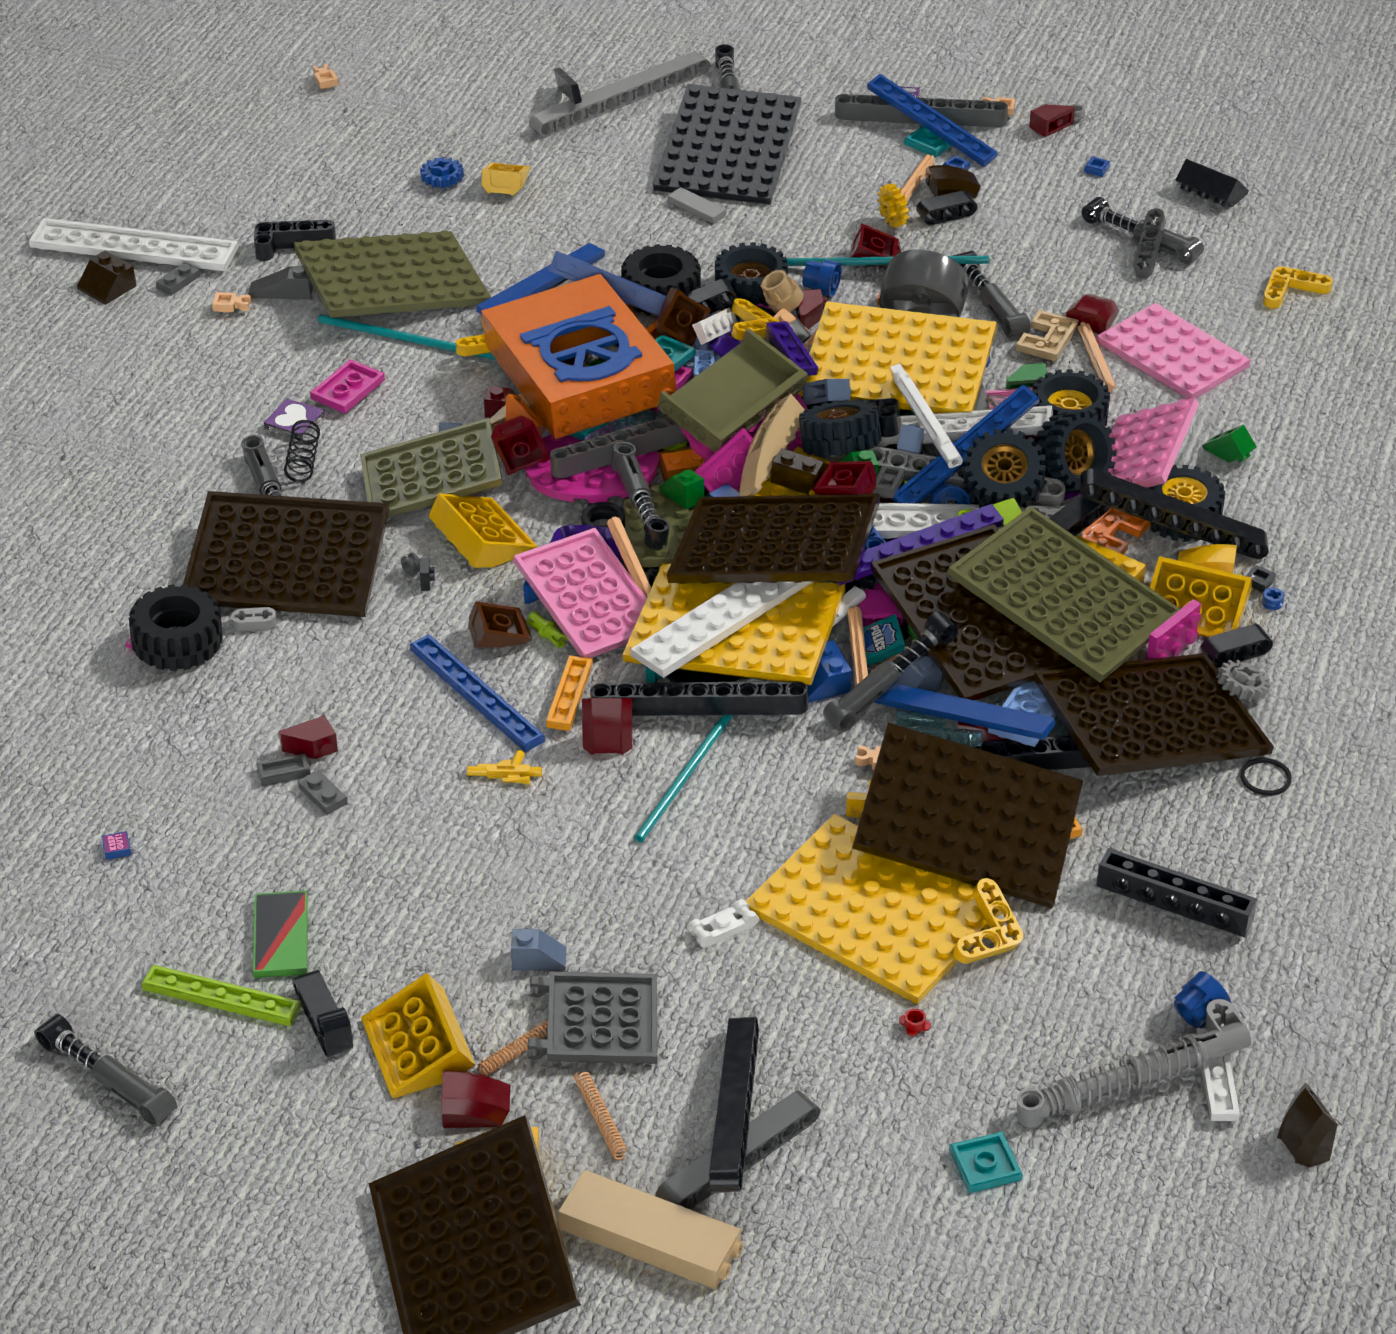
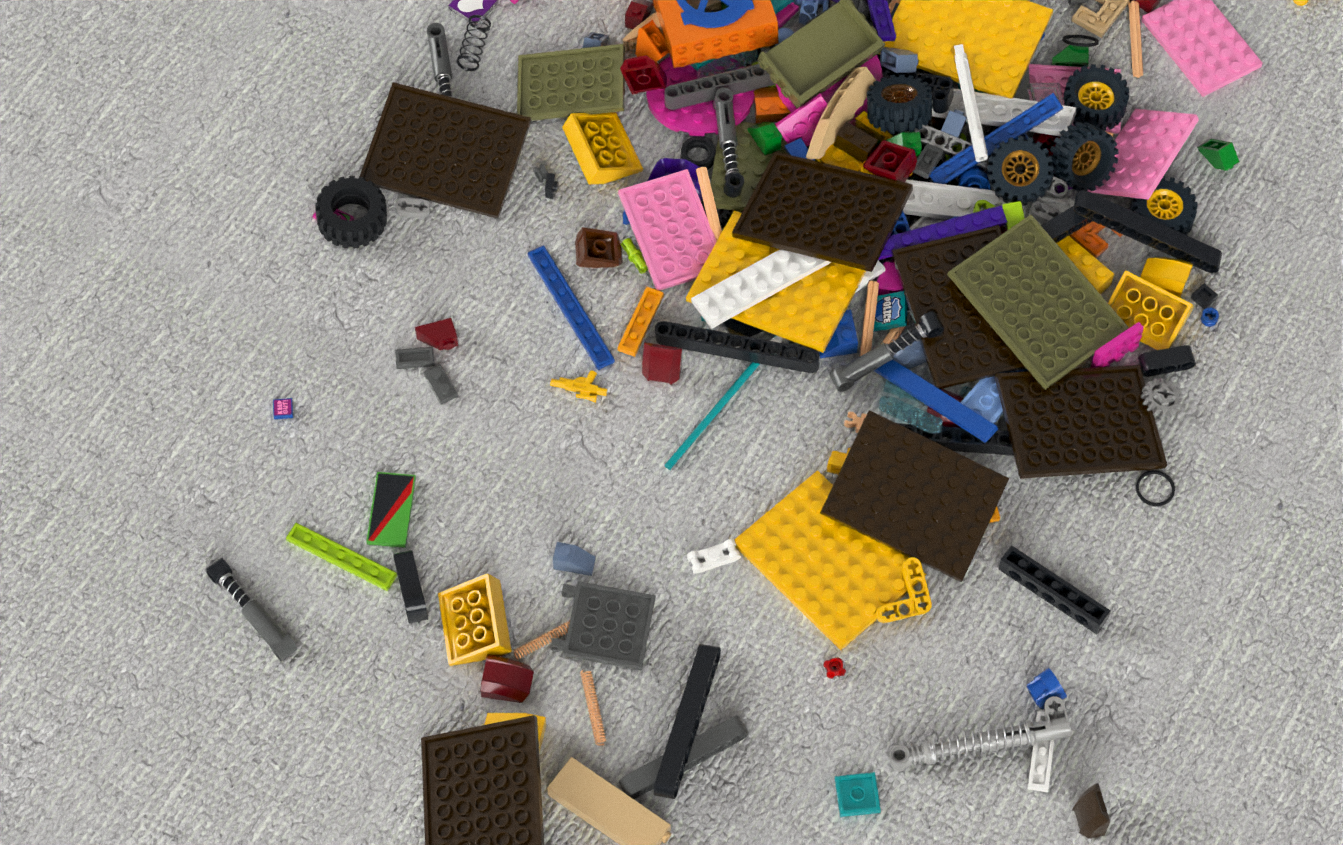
camera: 10 degrees right, 20 degrees up
none -> black piece [1062,35,1099,47]

